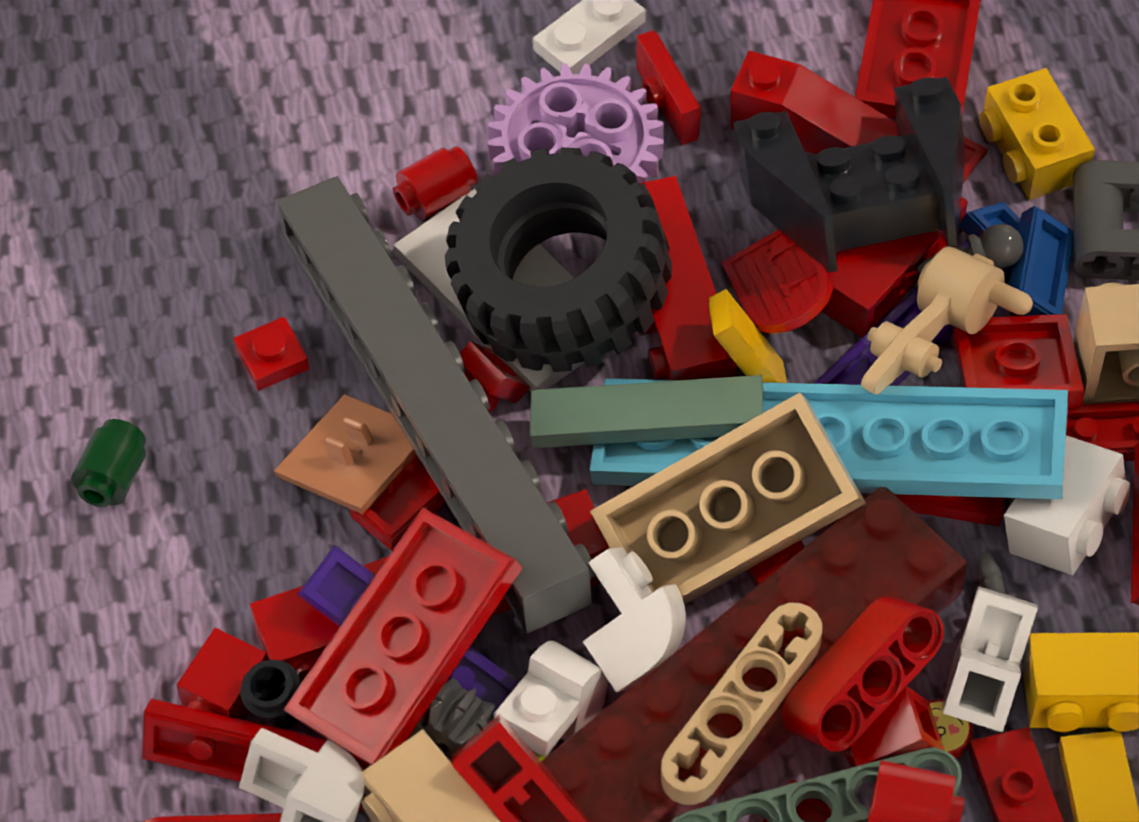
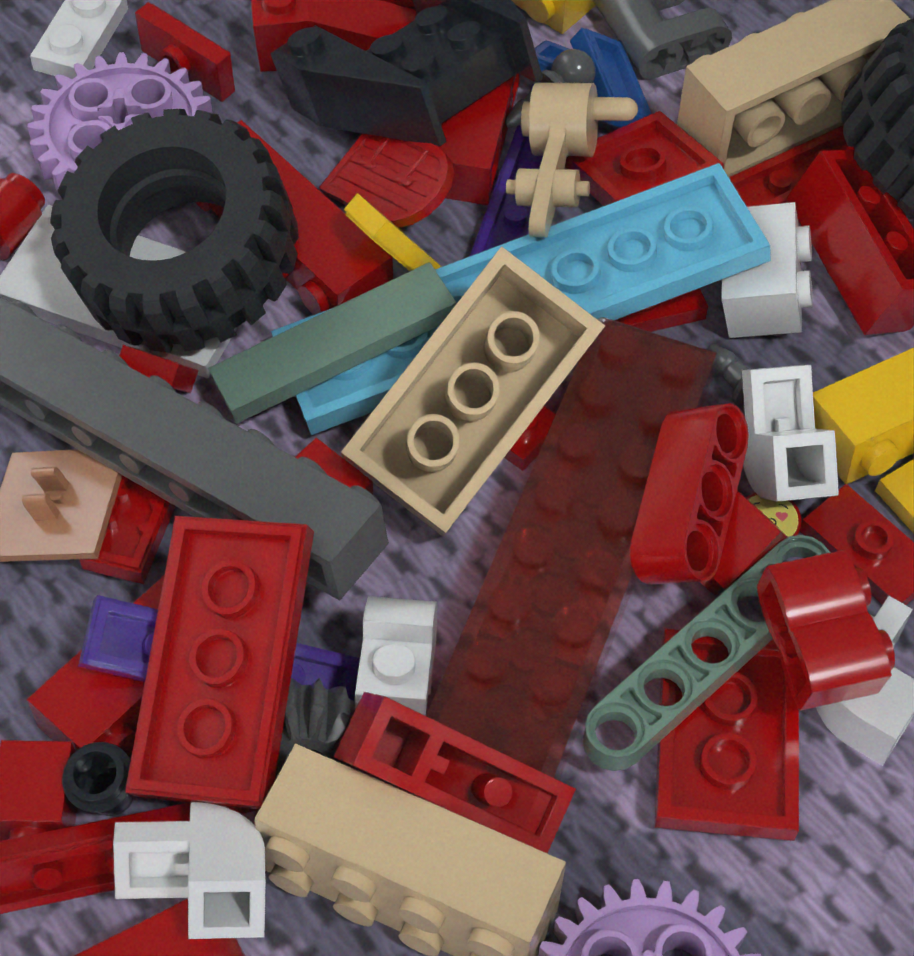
camera: 30 degrees left, 0 degrees up
white brick [583,547,686,693] -> none
tan beam [661,603,822,805] -> none

